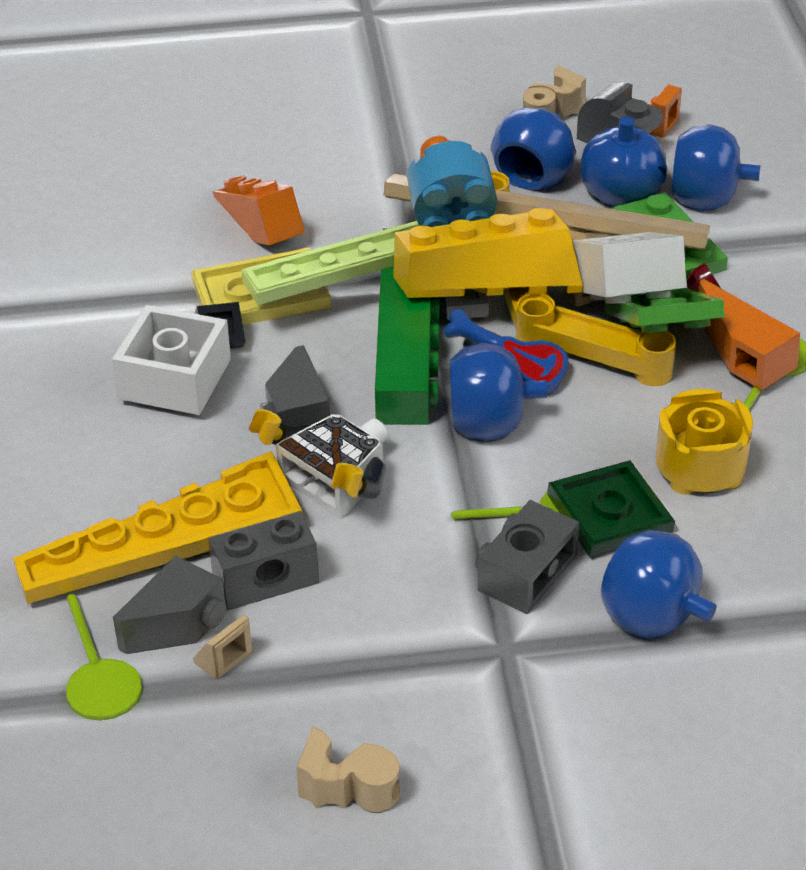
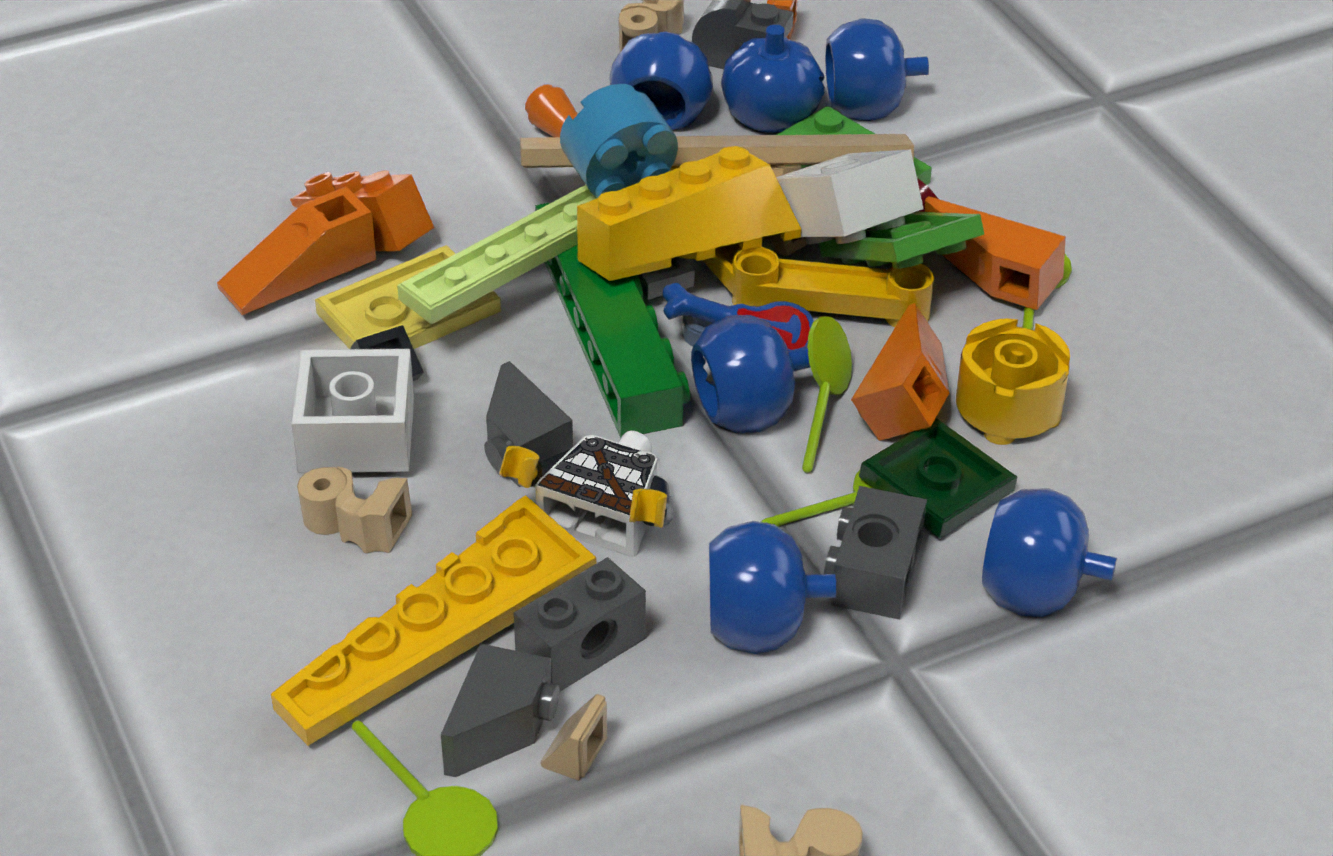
camera: 20 degrees left, 0 degrees up
none -> orange slope [217,187,376,315]
none -> tan leg [297,466,412,553]
none -> blue piece [709,521,836,654]
none -> lime piece [802,316,852,473]
none -> orange slope [851,303,949,441]

